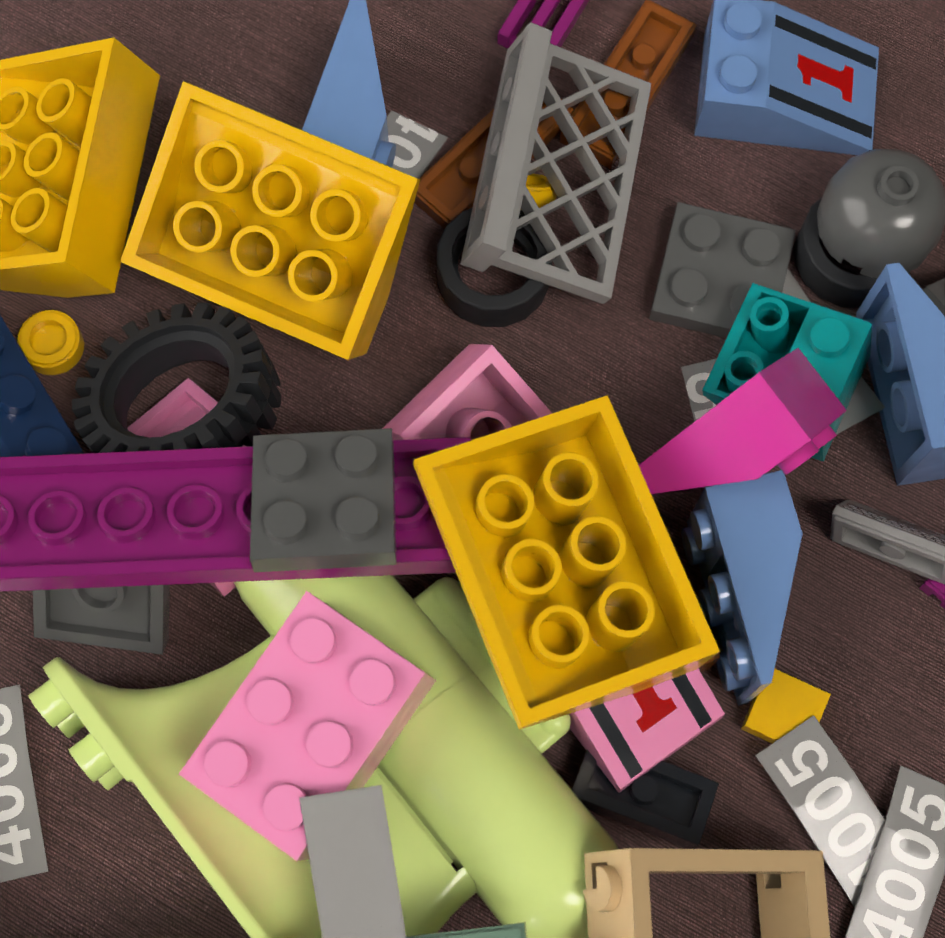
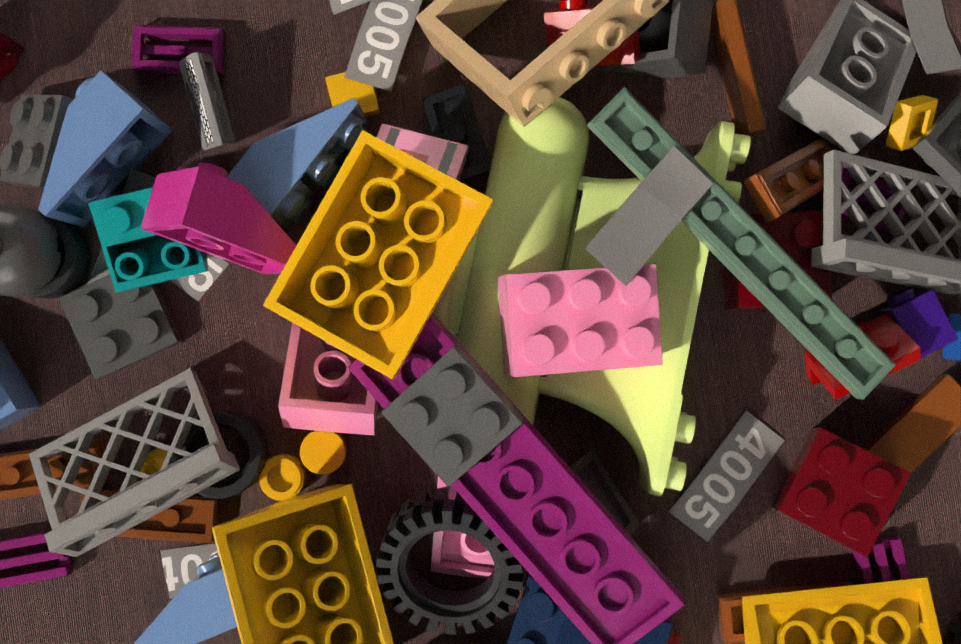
camera: 125 degrees left, 15 degrees up
none -> yellow tile [259,454,307,501]
none -> yellow tile [300,430,347,475]

